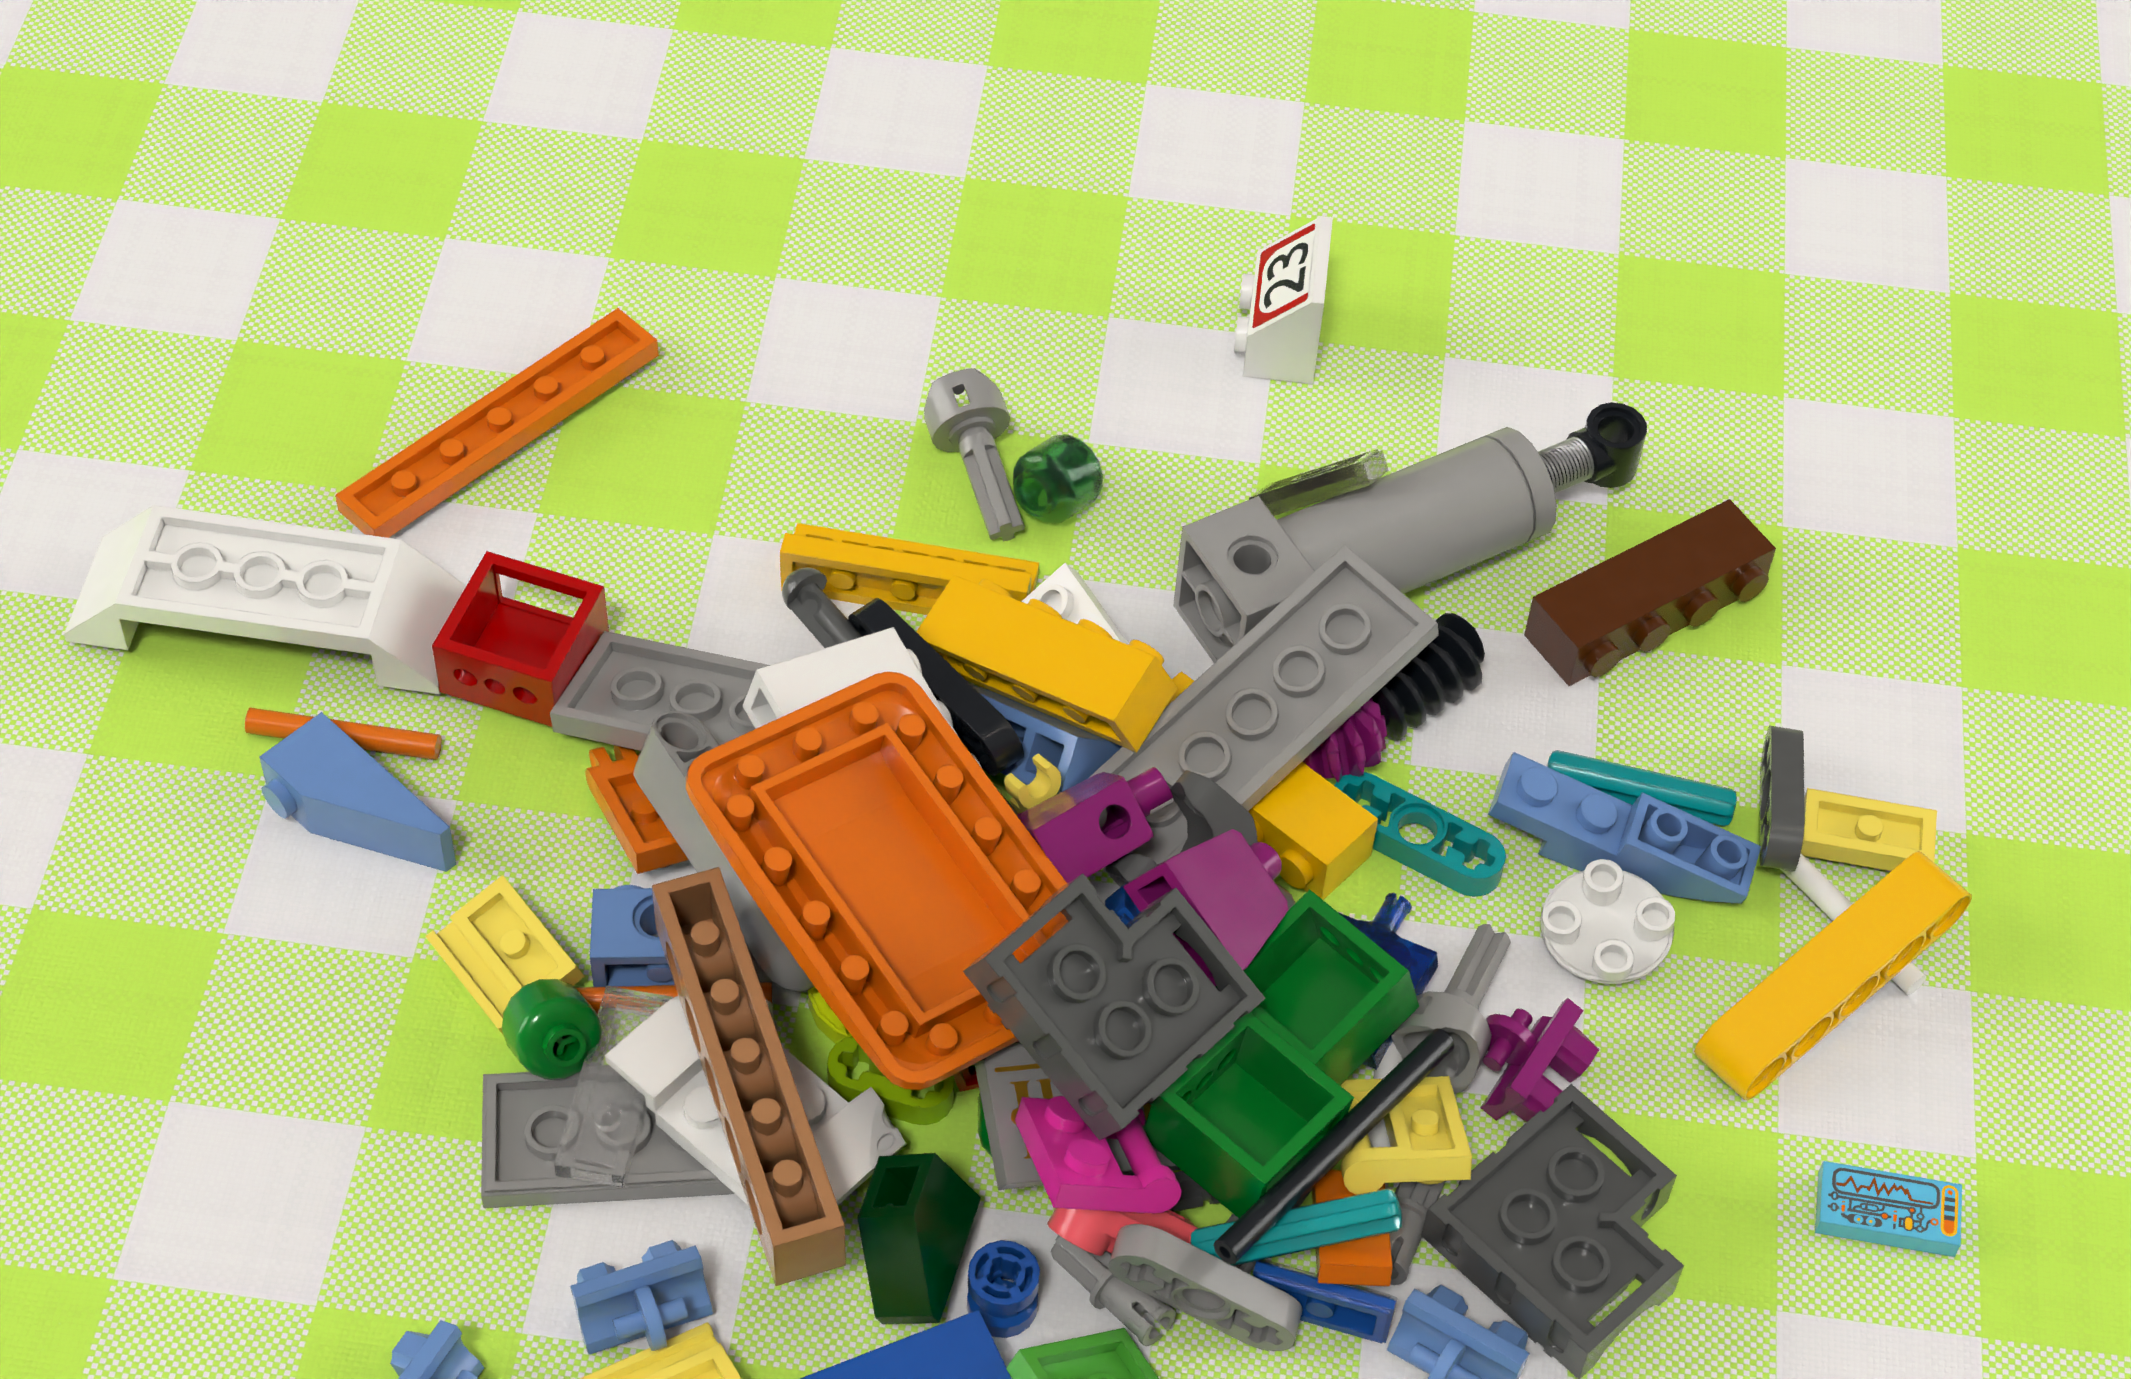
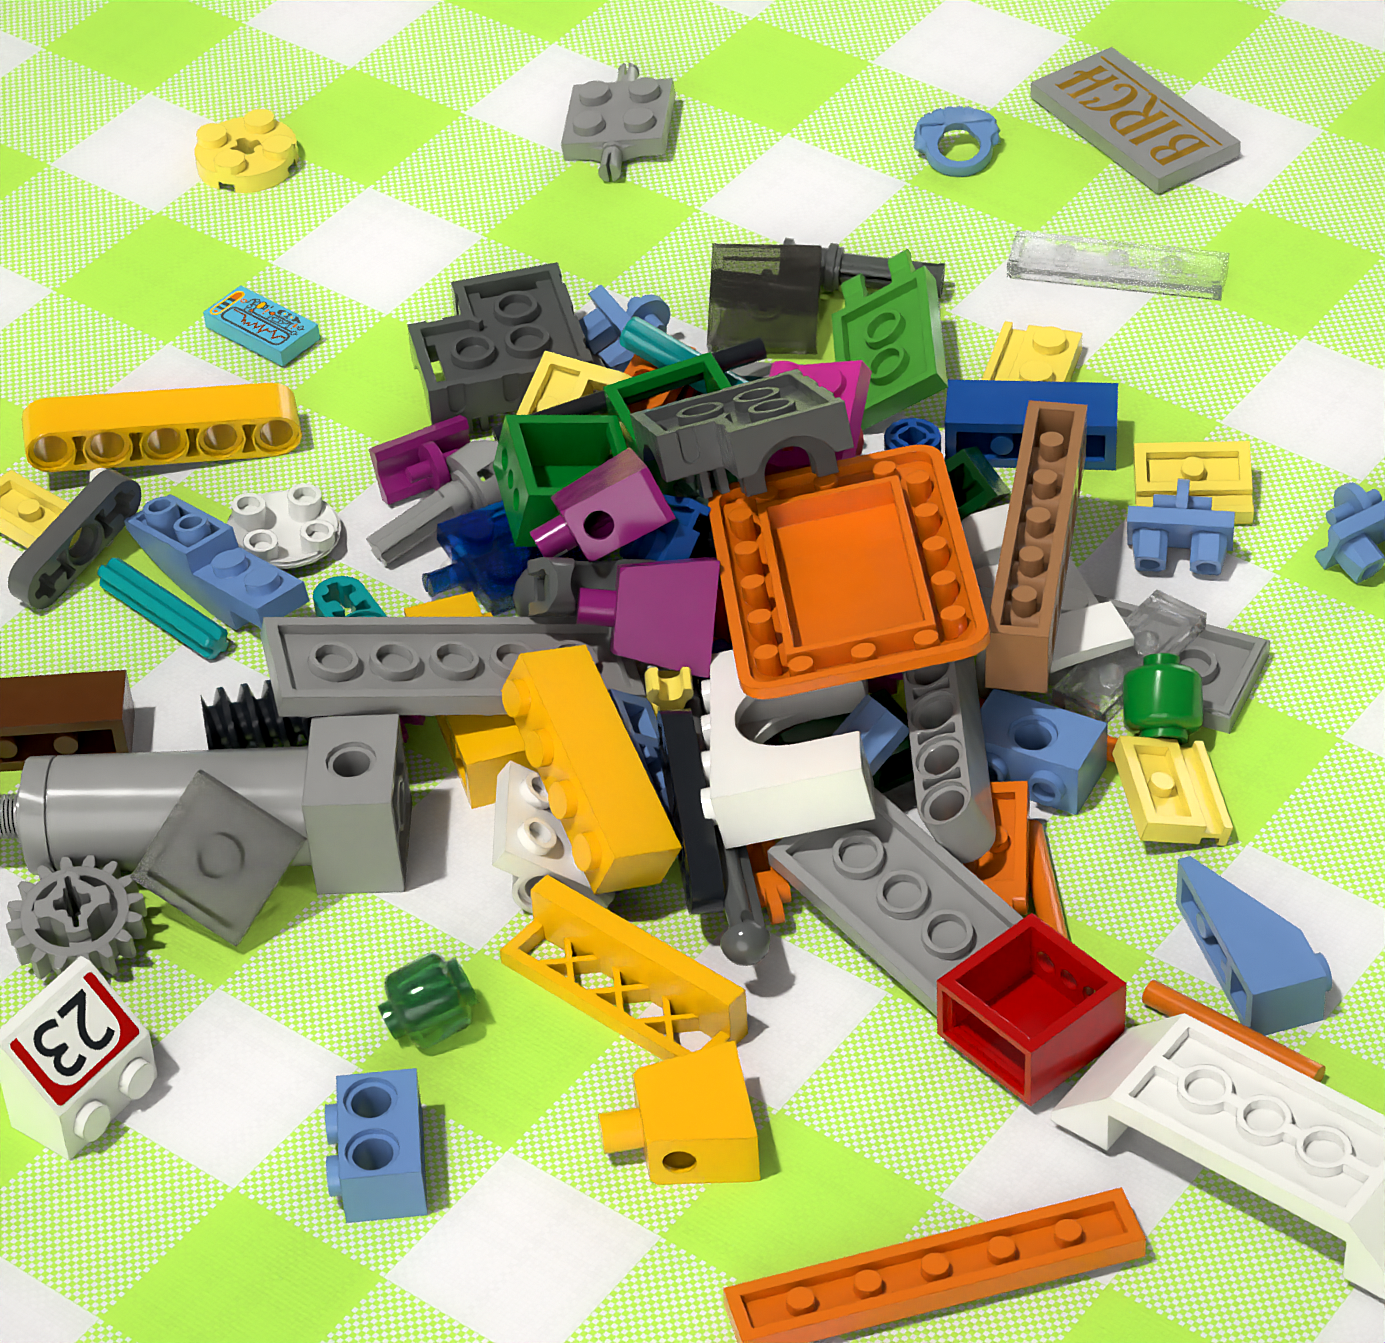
camera: 145 degrees left, 10 degrees down
light grey piece [924,368,1025,542] -> none
none -> light grey gear [6,855,148,979]
none -> medium blue brick [325,1068,428,1223]
none -> yellow torso [598,1041,760,1185]
none -> orange bar [1029,820,1069,963]

